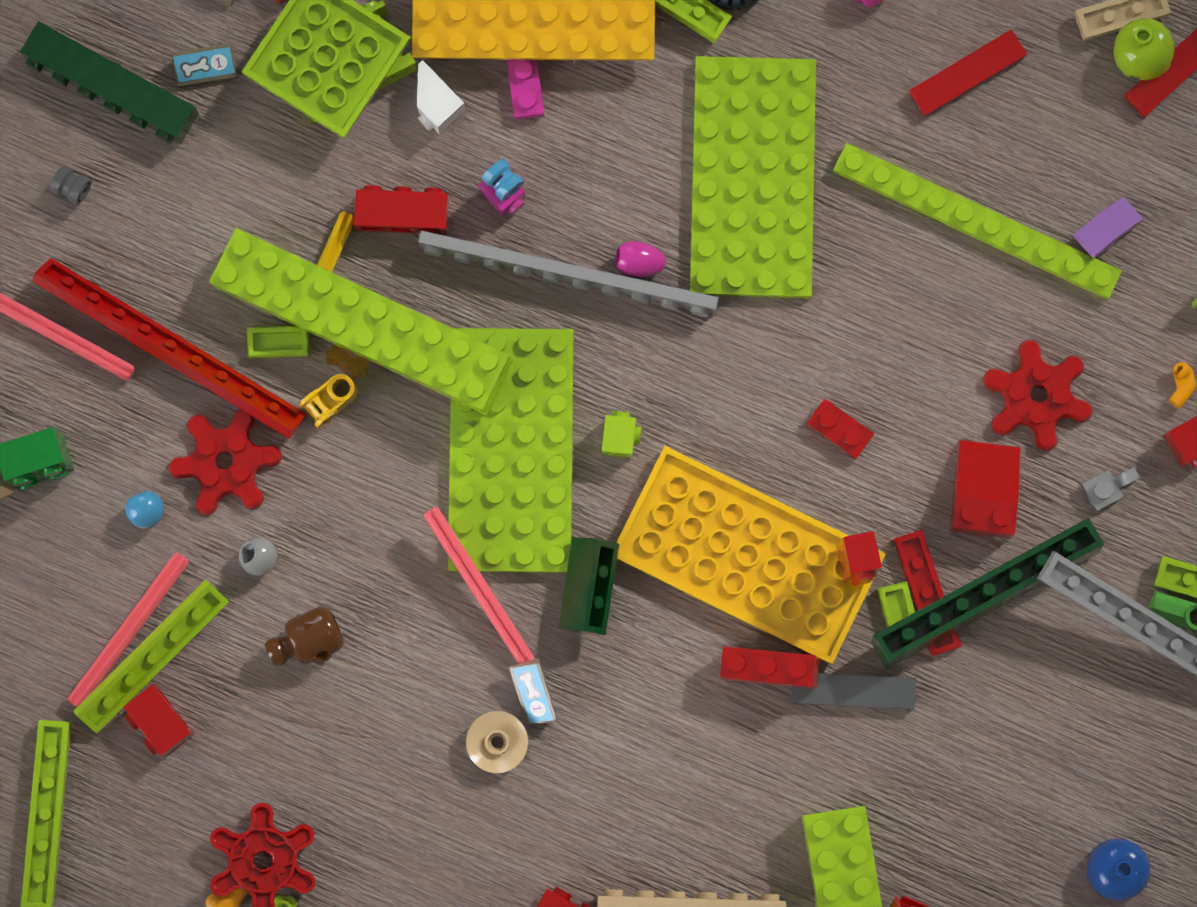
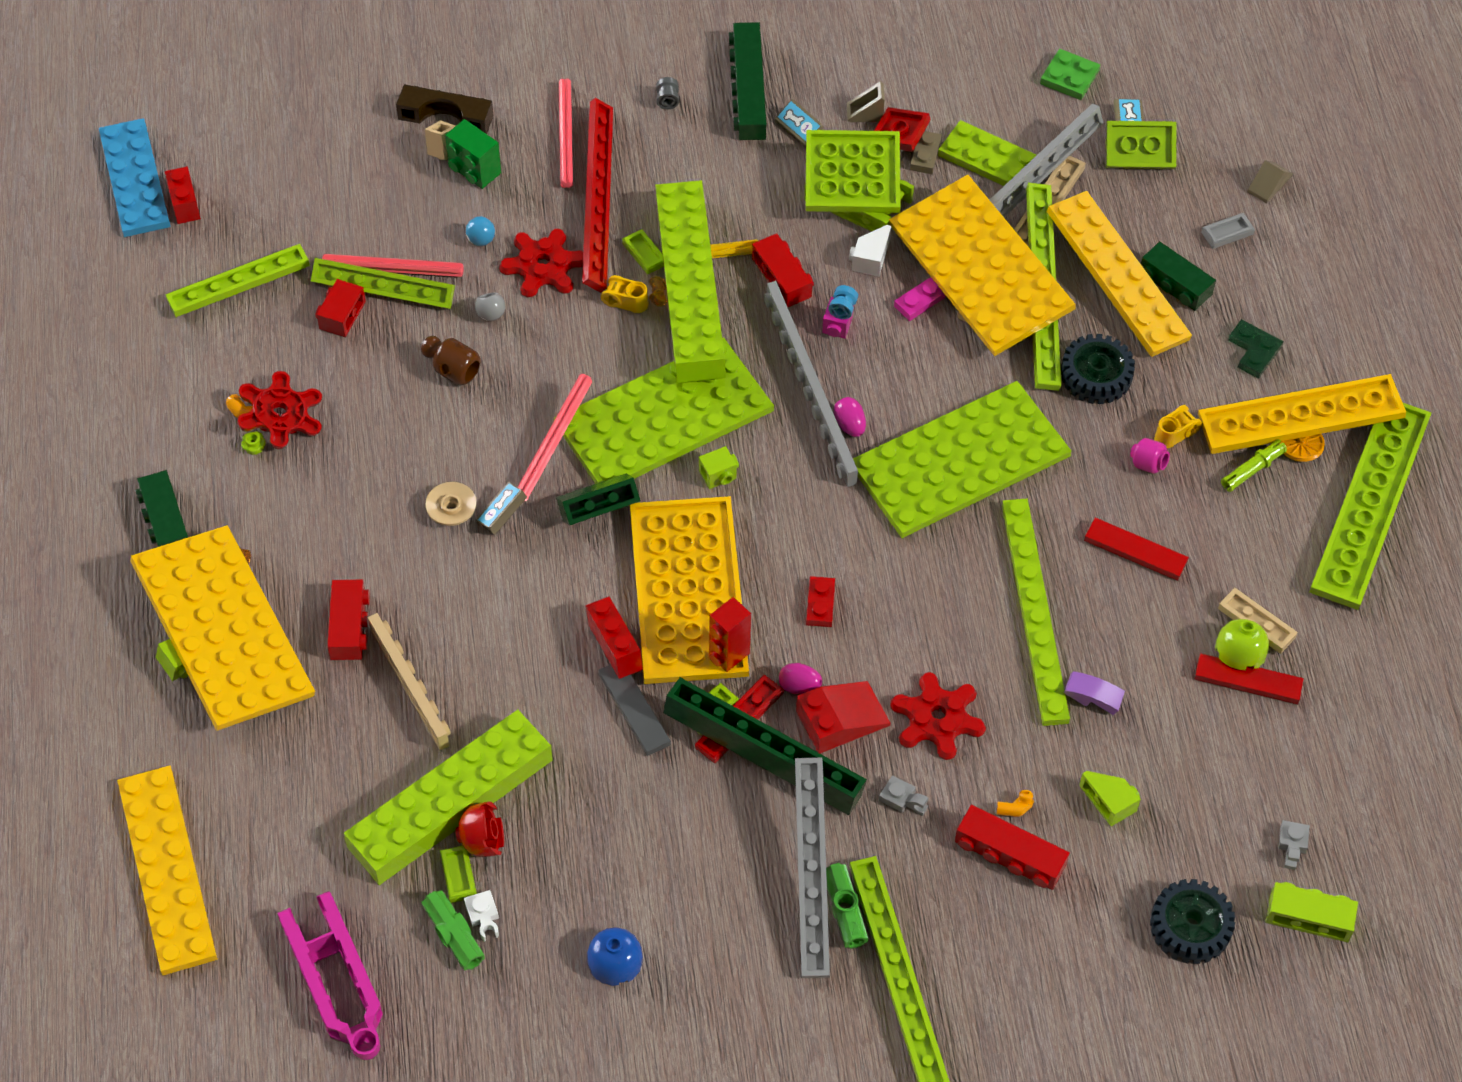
camera: 55 degrees right, 25 degrees down
none -> dark pink animal [779,663,822,694]

